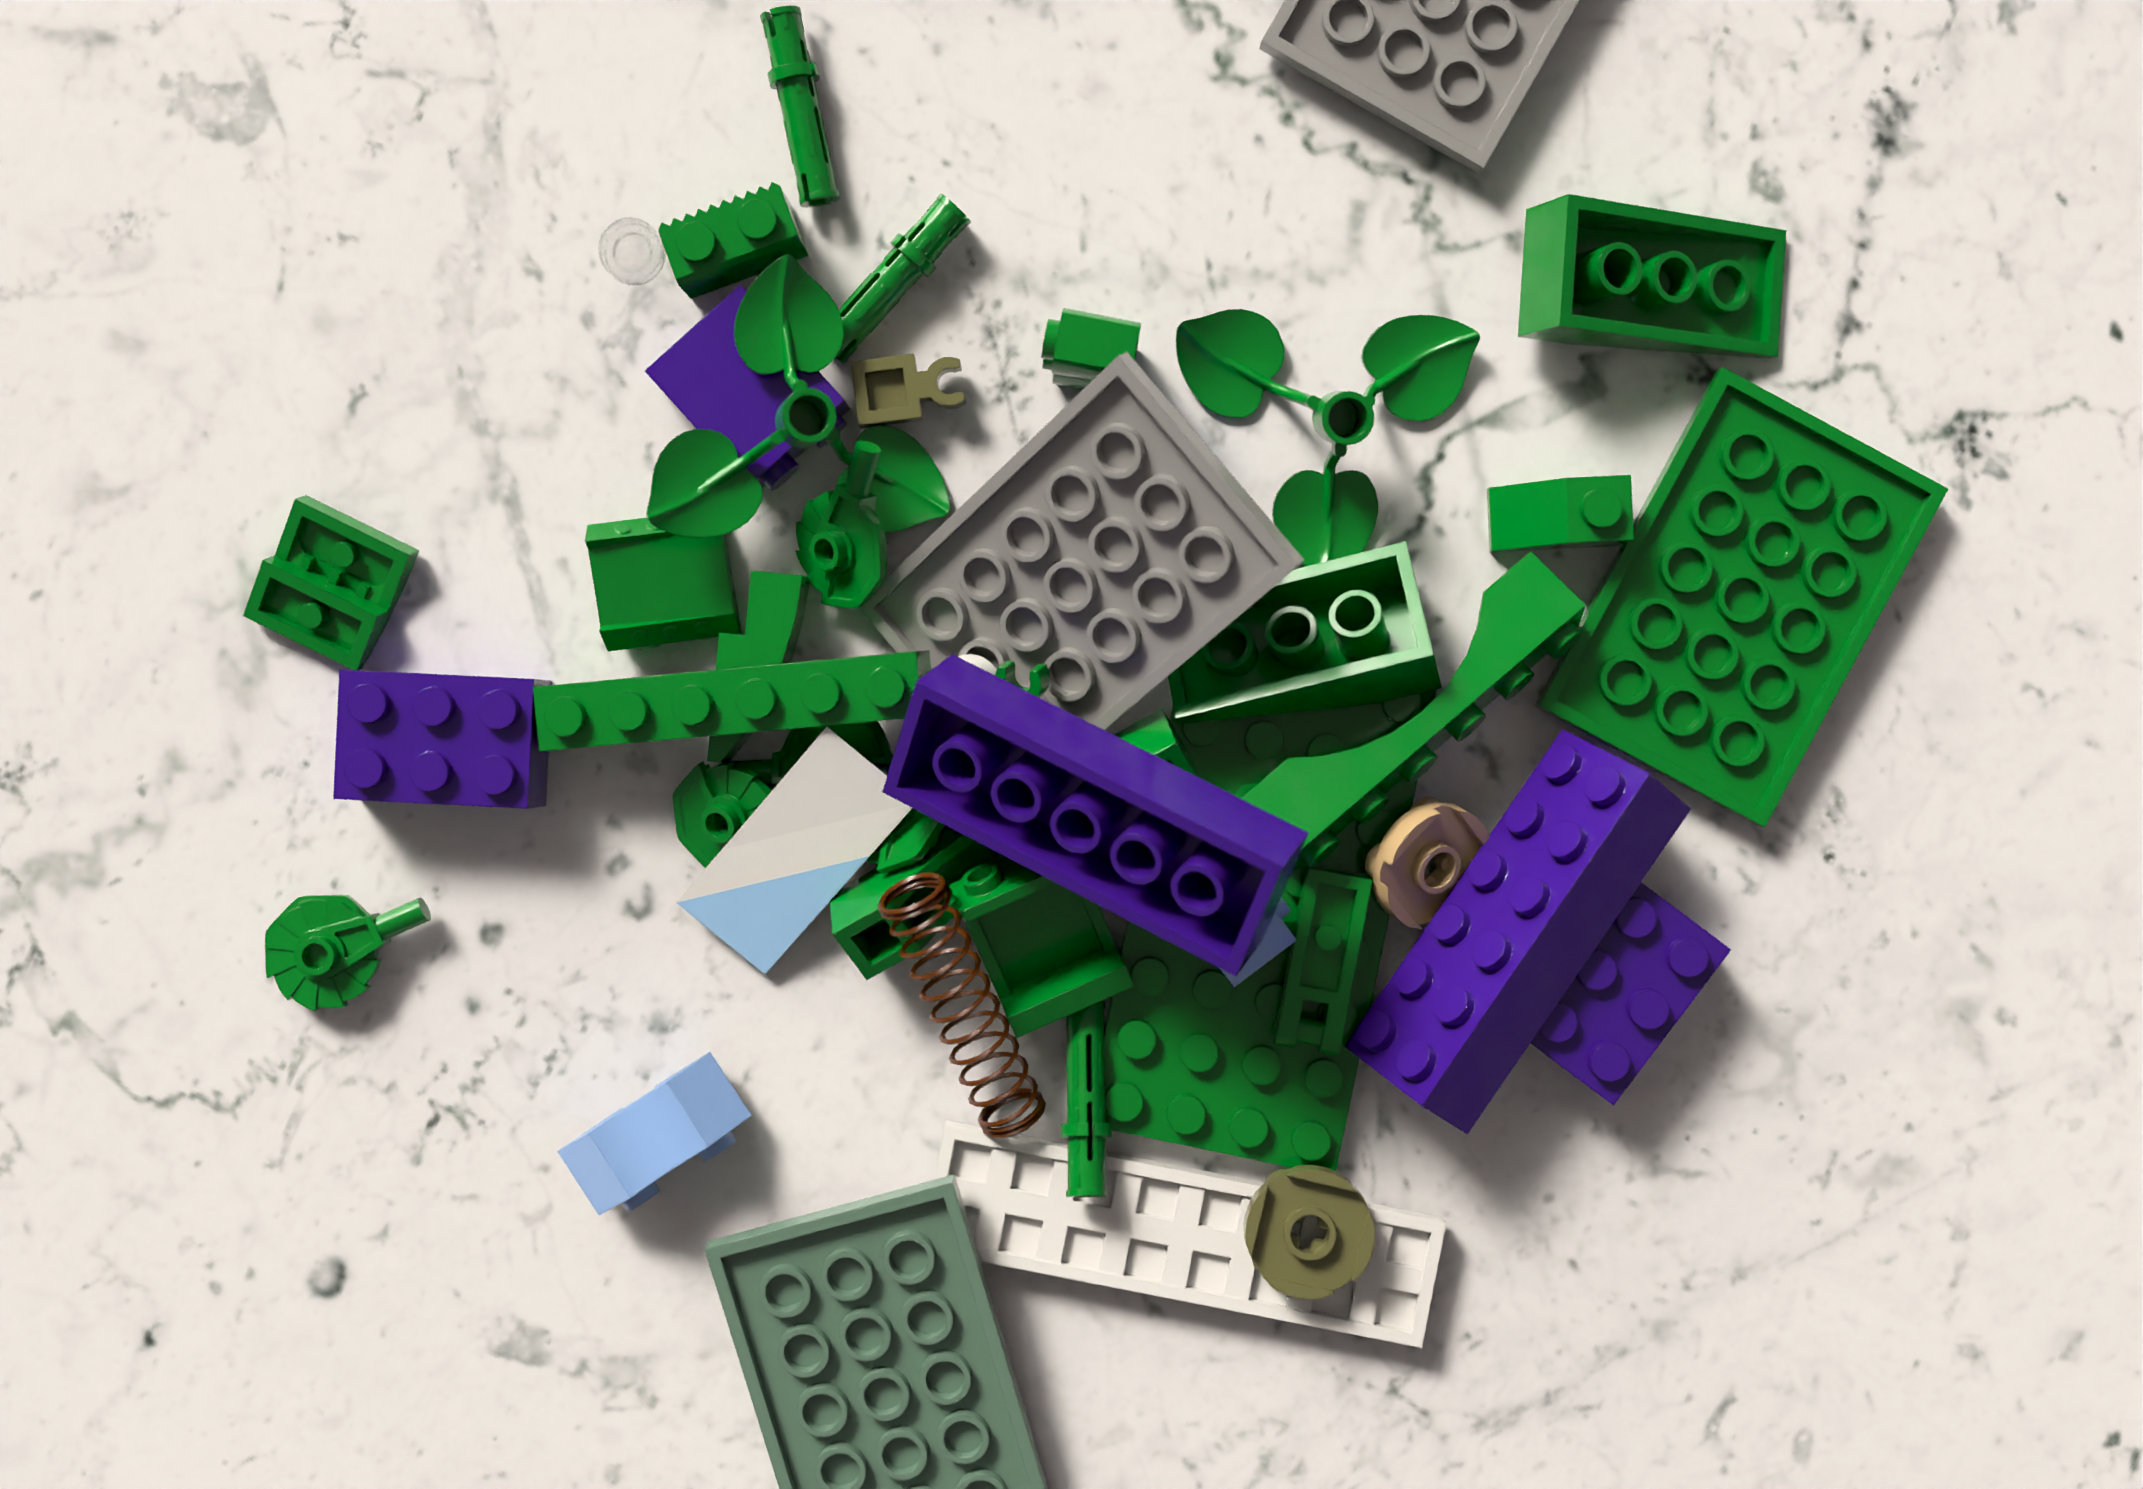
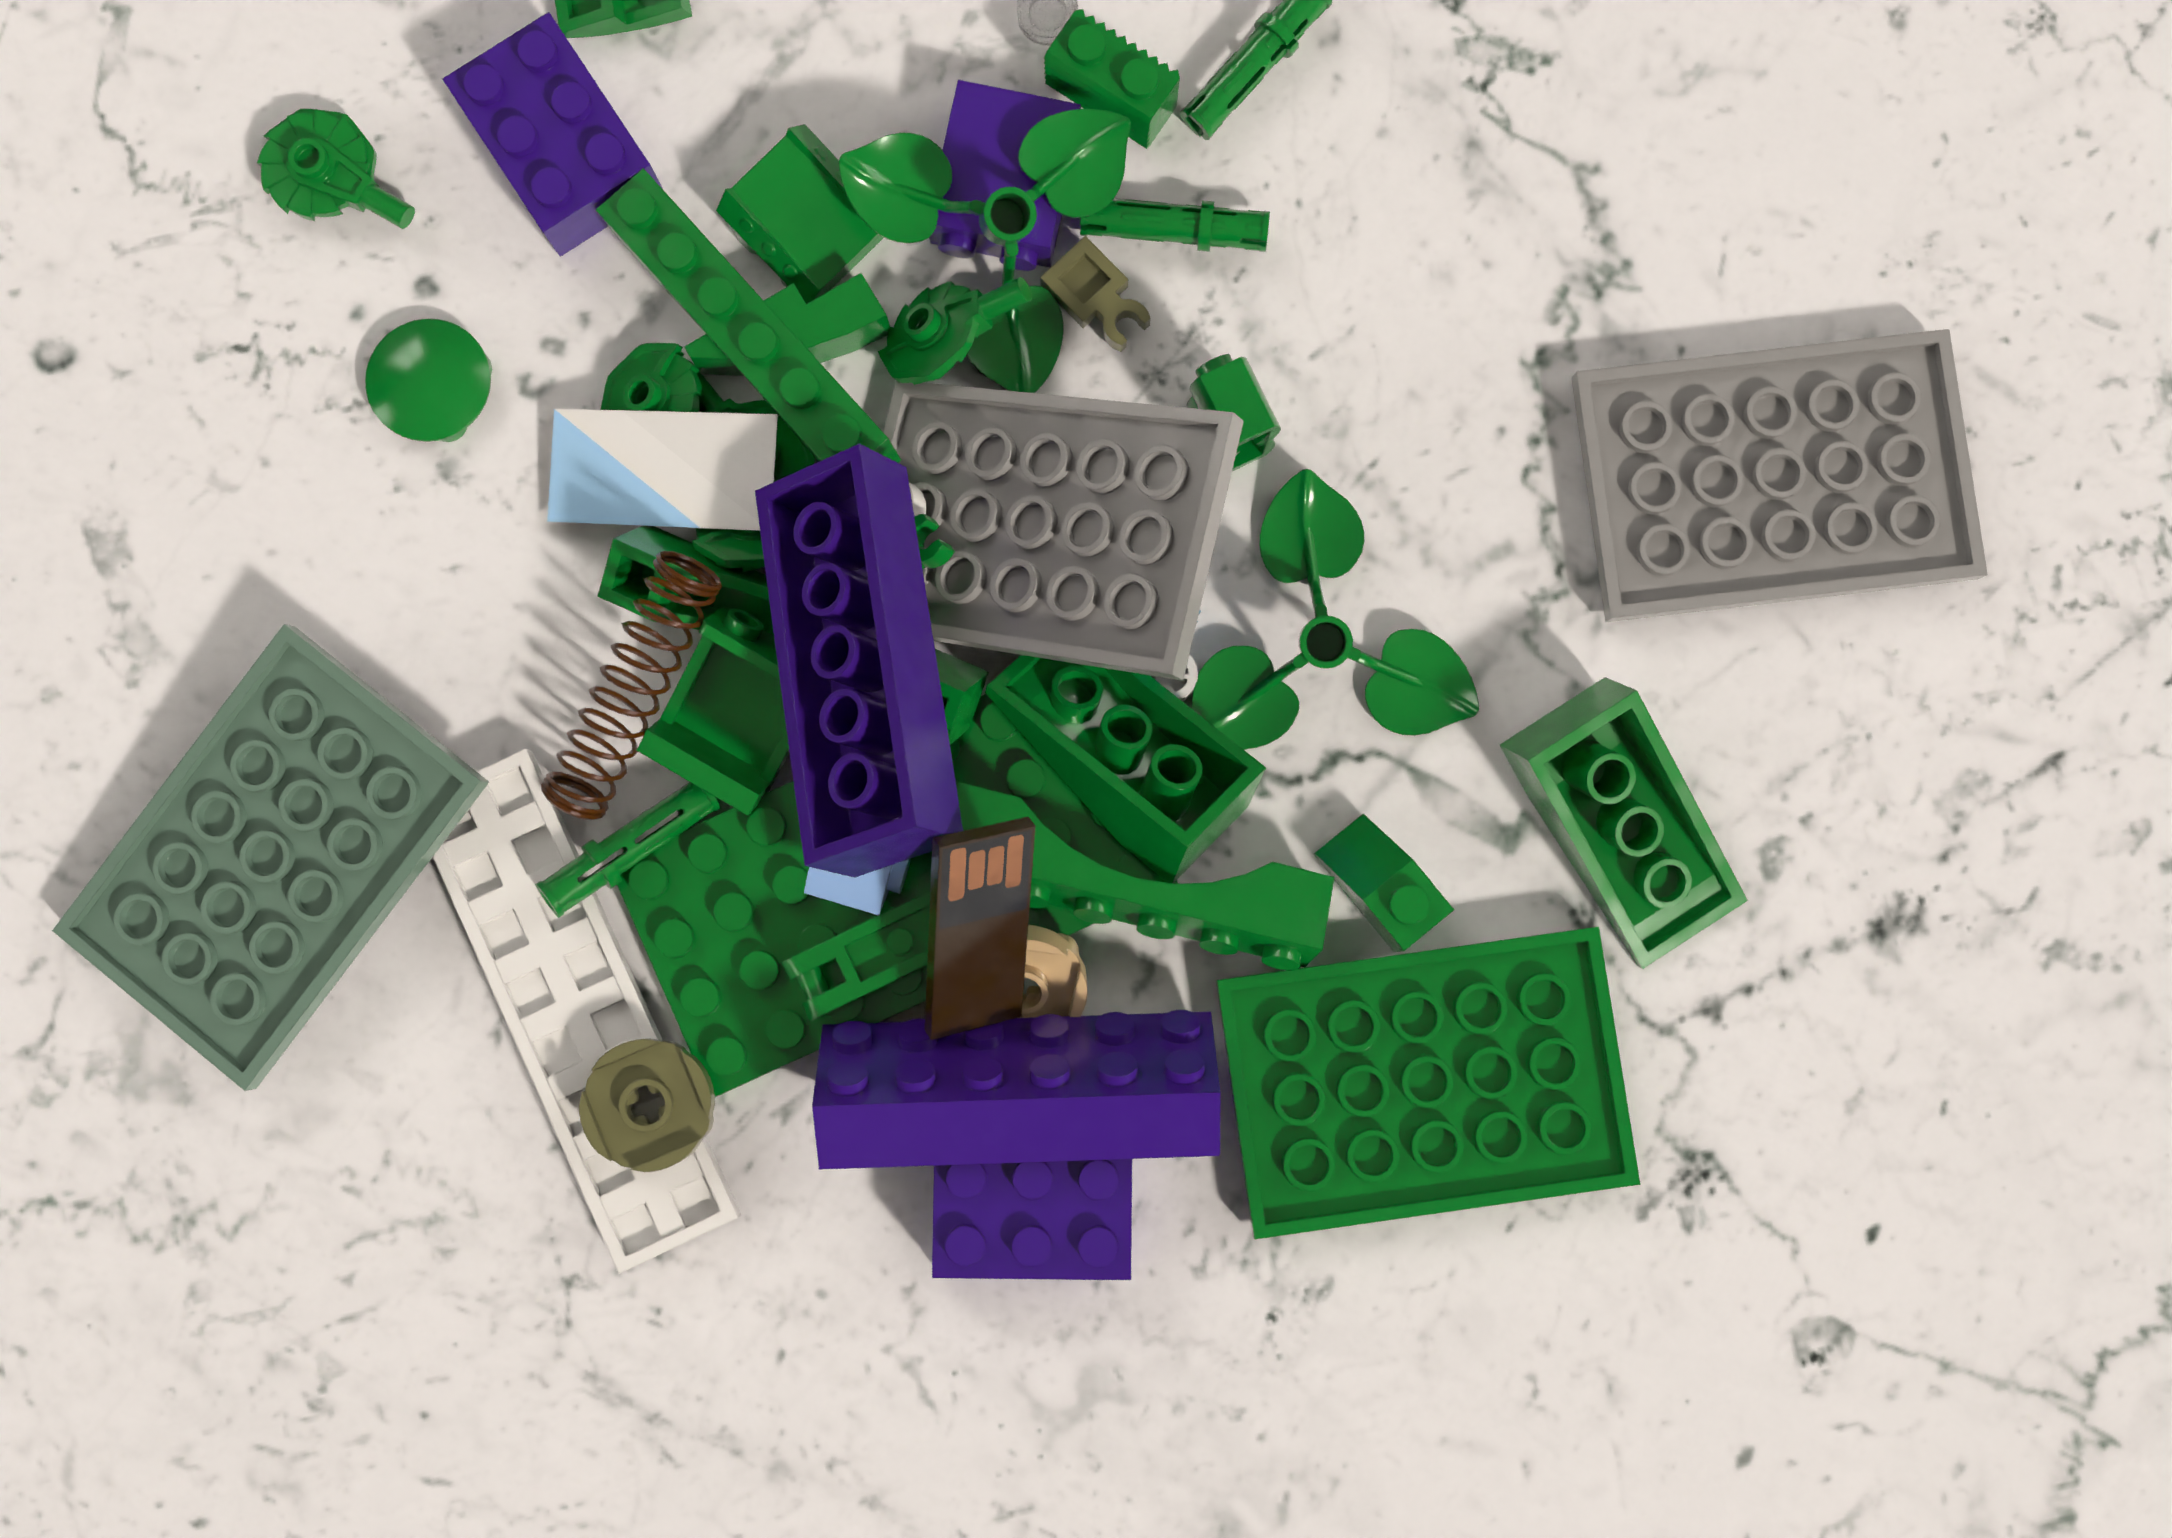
camera: 50 degrees right, 5 degrees down
light blue brick [557,1052,752,1215] -> none
none -> green dish [365,319,492,442]
none -> dark brown piece [925,817,1036,1040]

